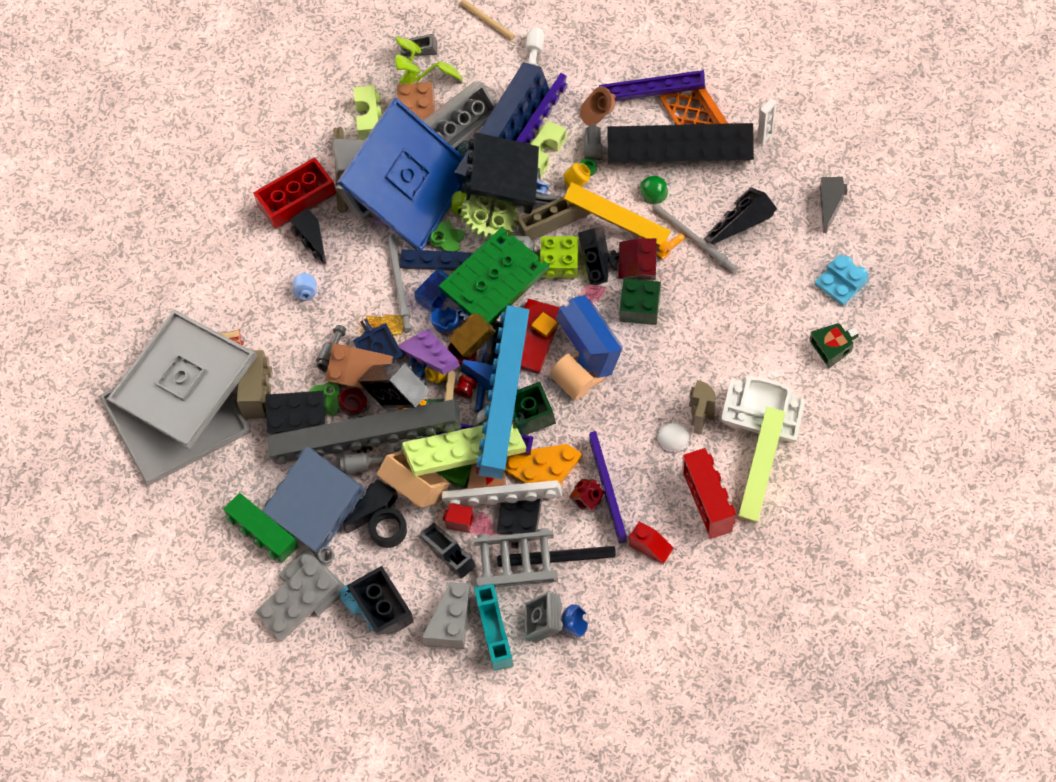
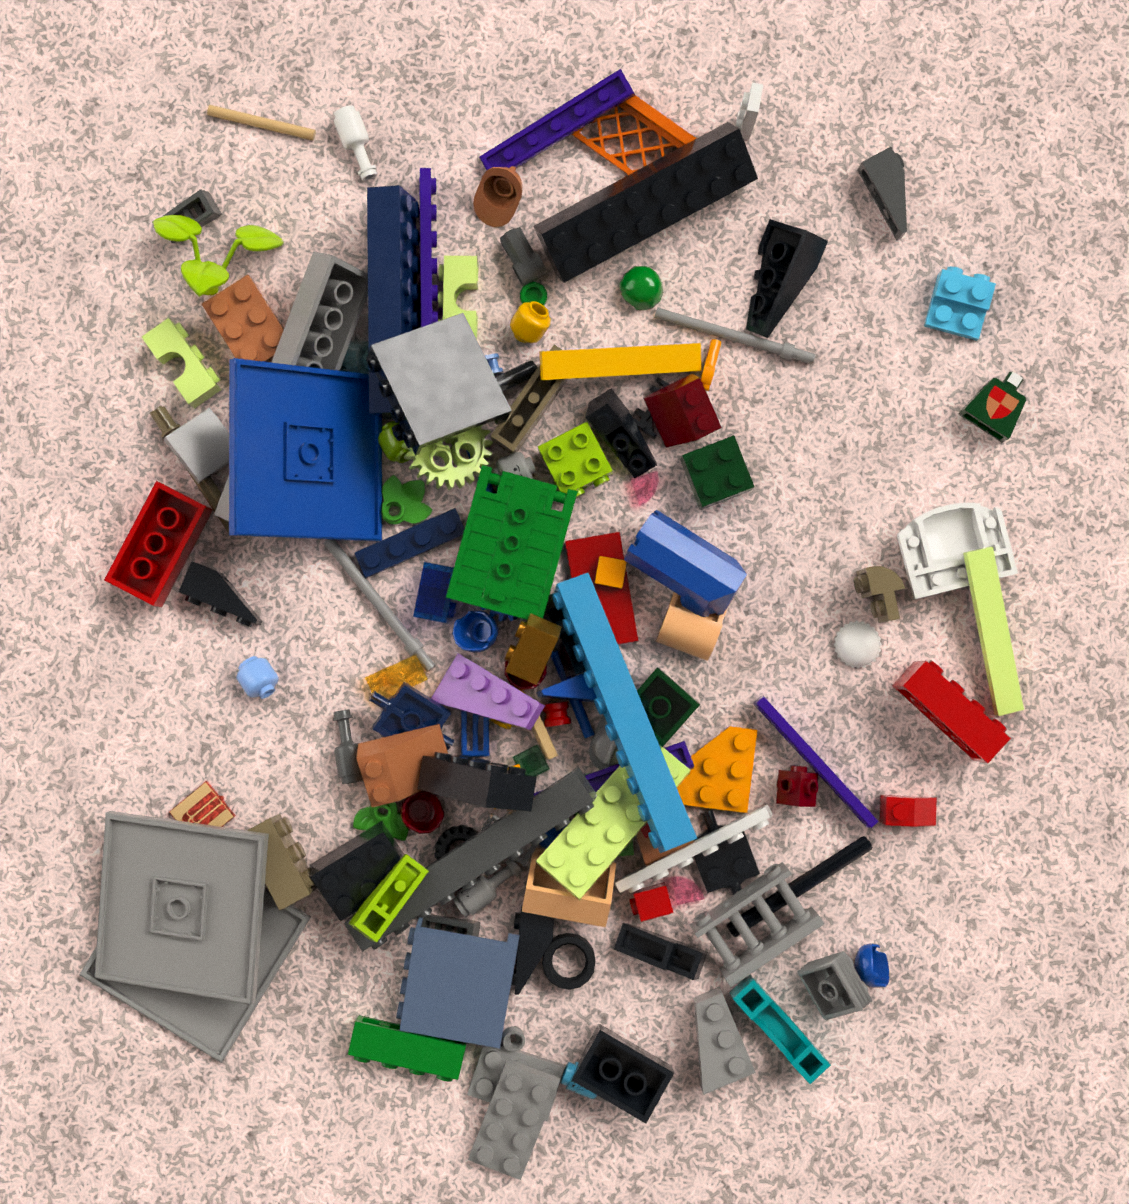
camera: 30 degrees left, 25 degrees up
none -> lime slope [348,854,429,942]

